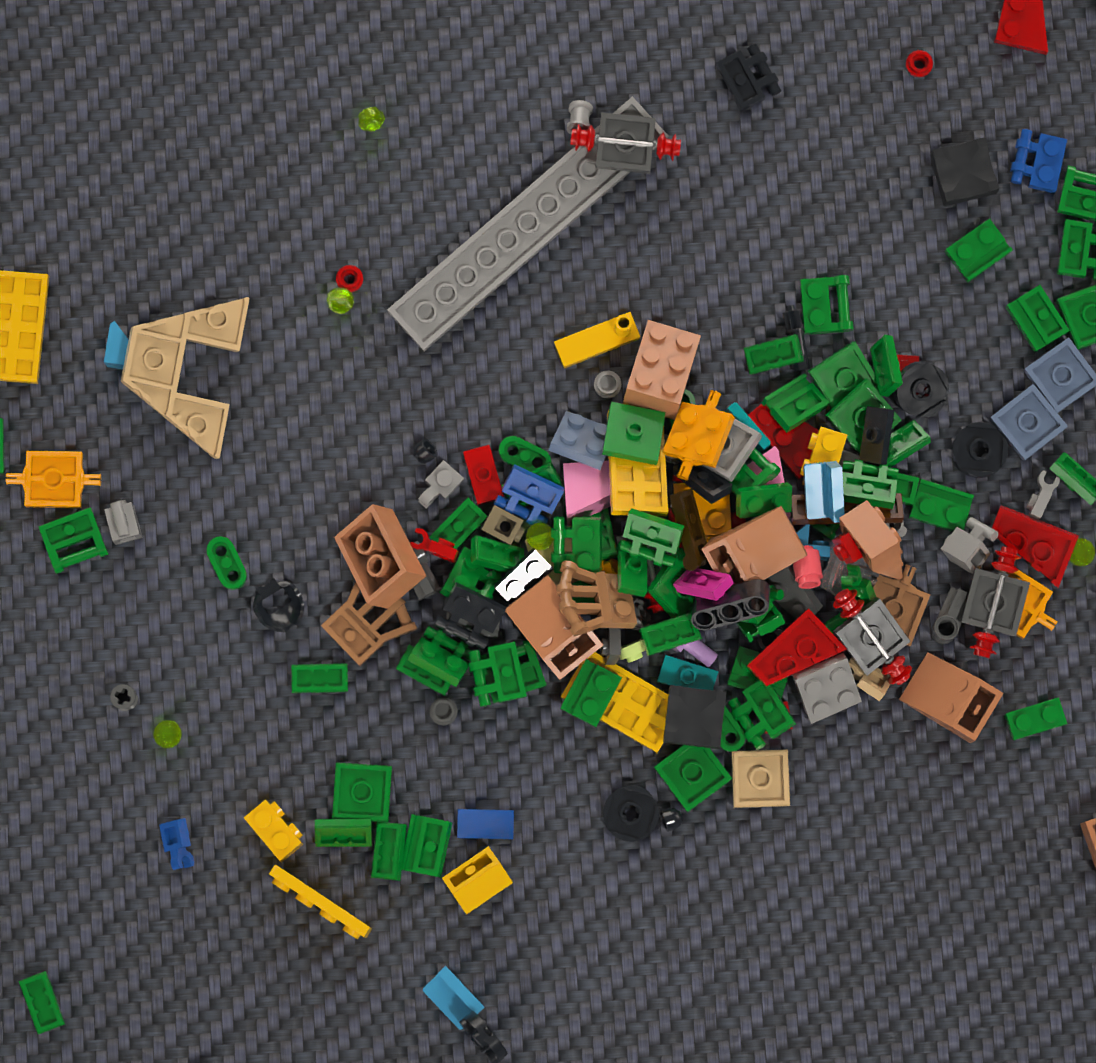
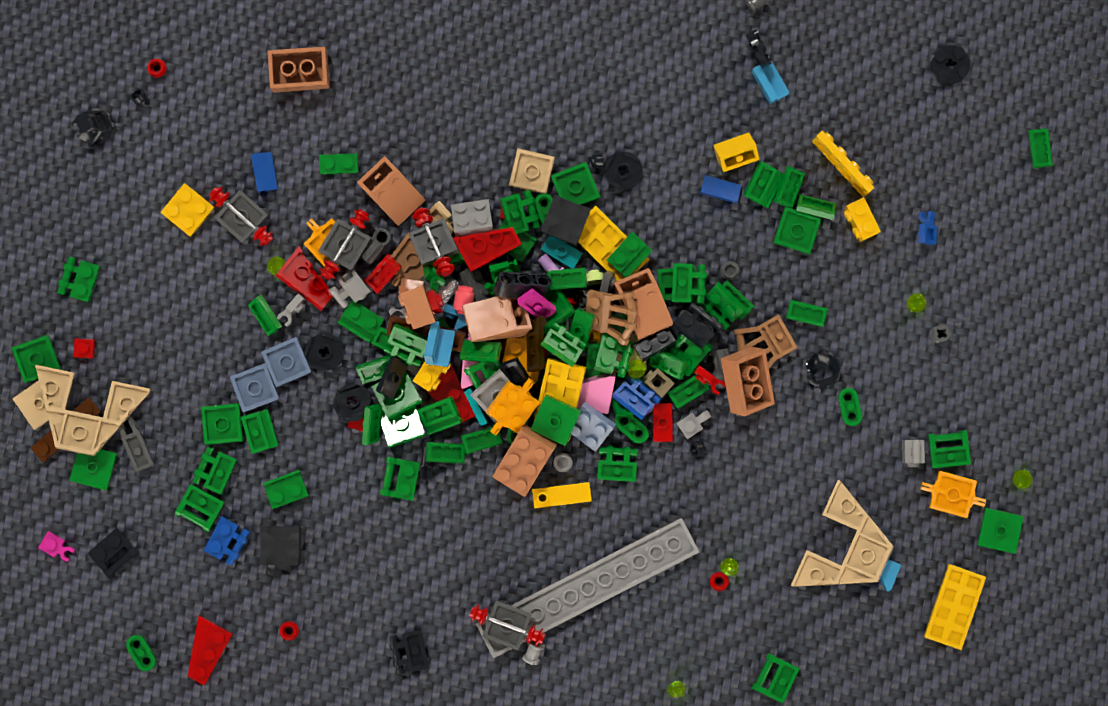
camera: 160 degrees left, 5 degrees up
none -> red plate [364,254,402,294]
none -> green plate [461,427,503,455]
none -> green plate [597,445,638,482]
none -> green plate [751,653,800,703]

